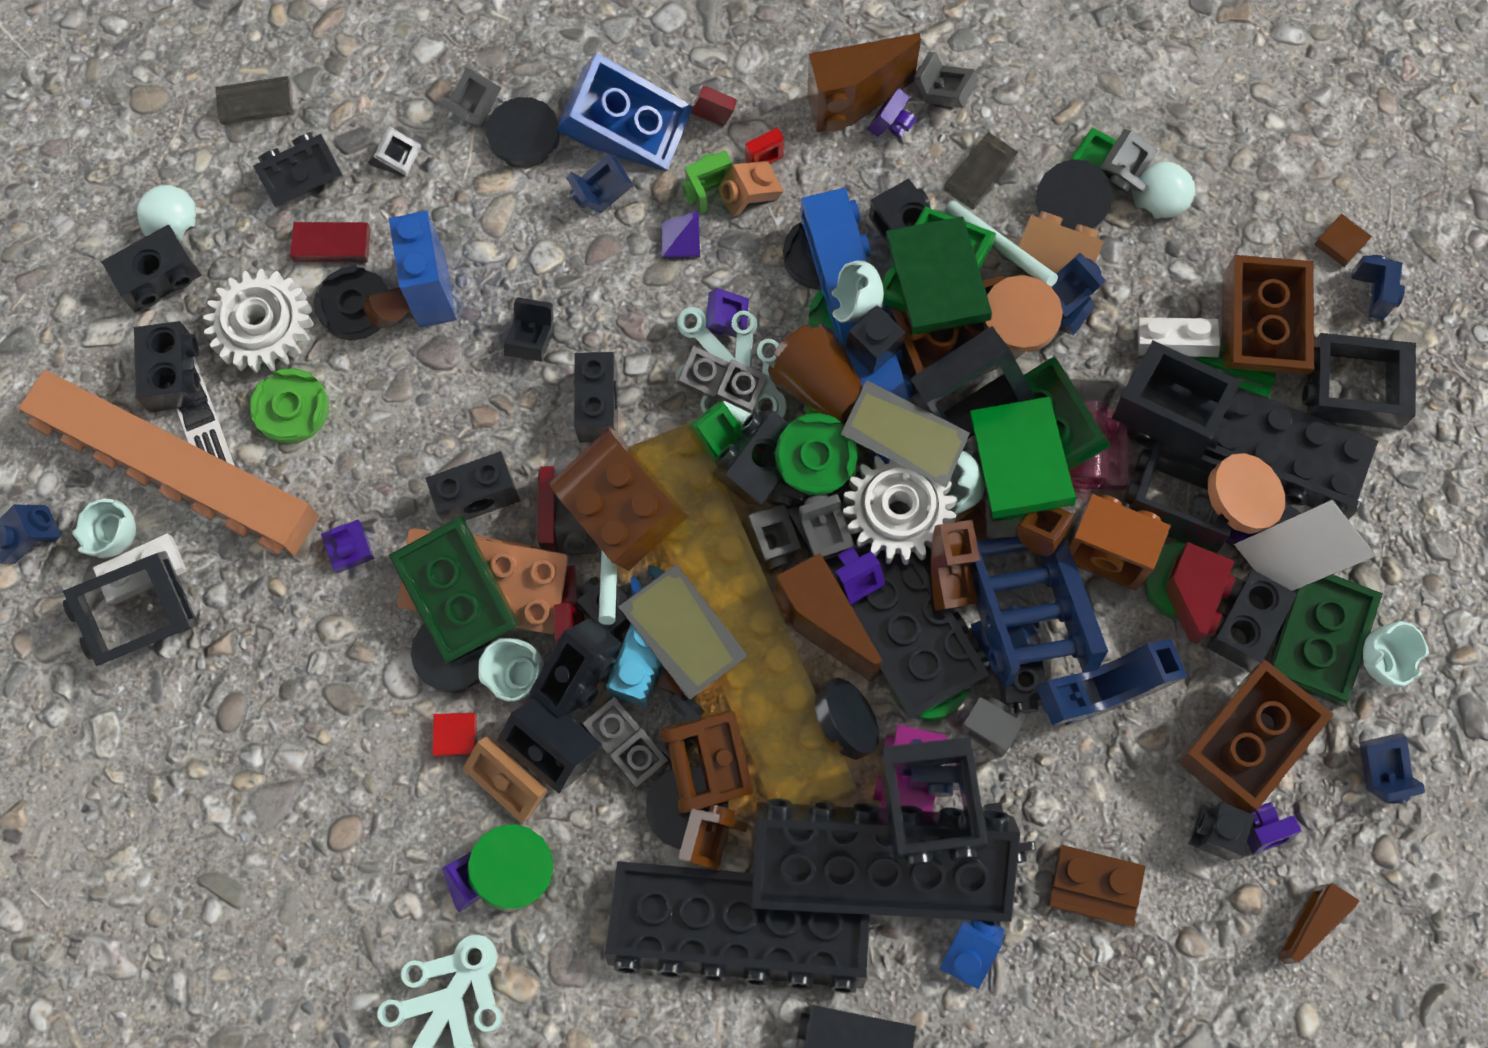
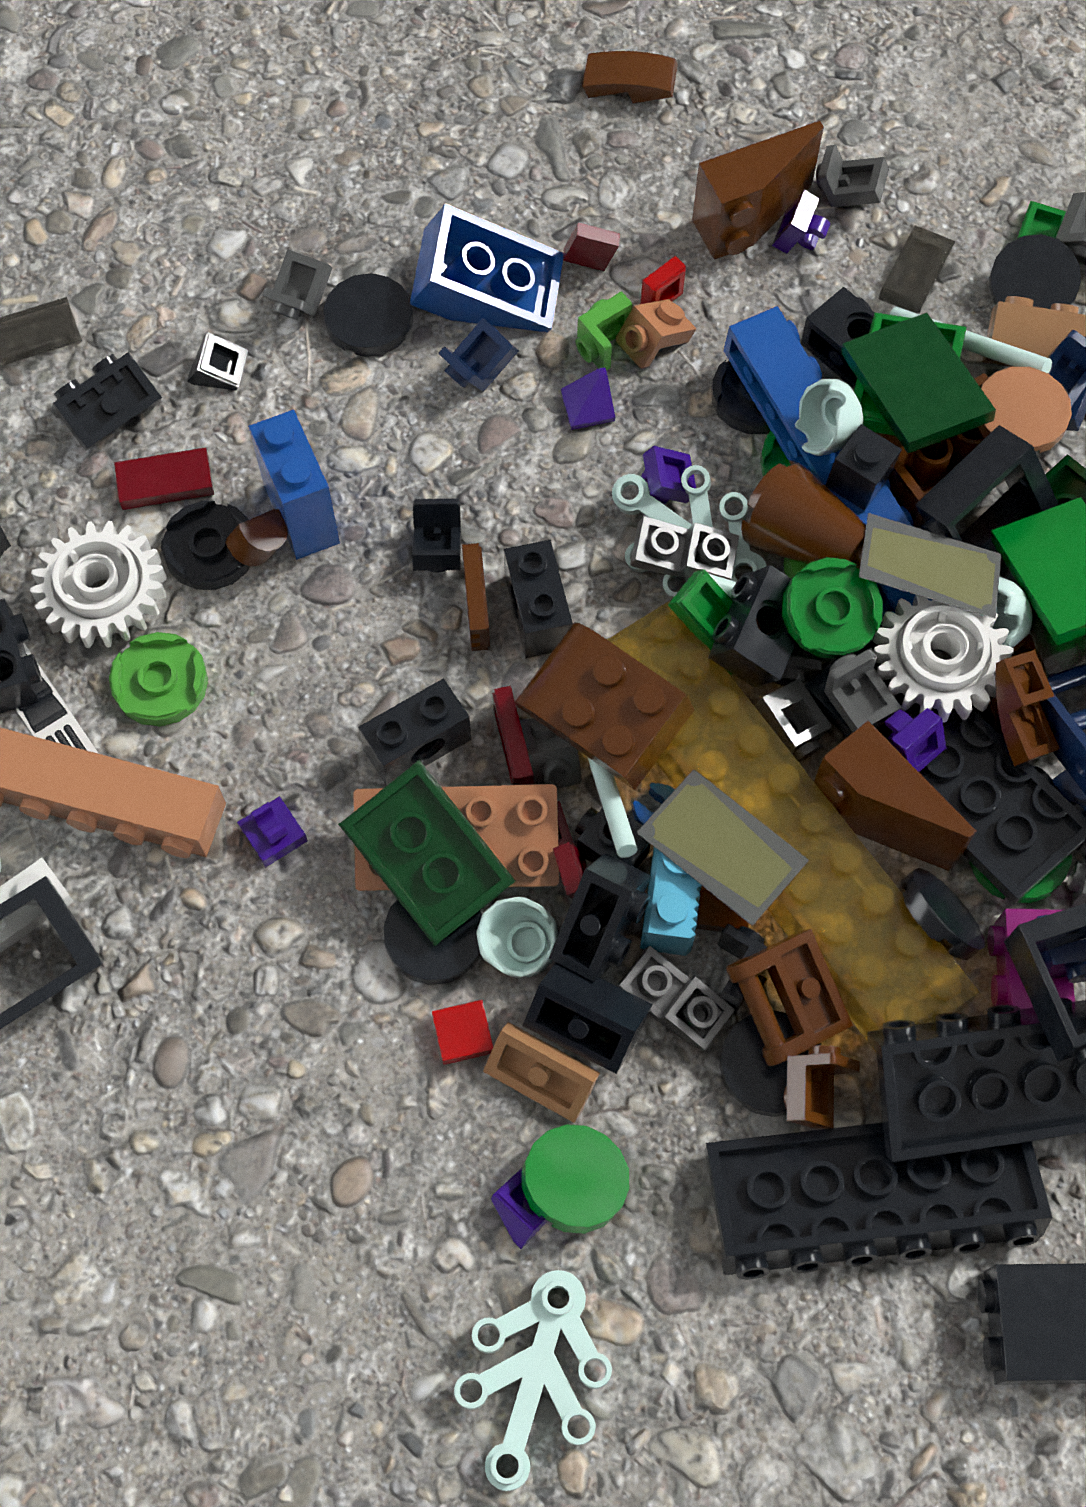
camera: 15 degrees left, 5 degrees down
none -> reddish brown tile [462,543,490,651]

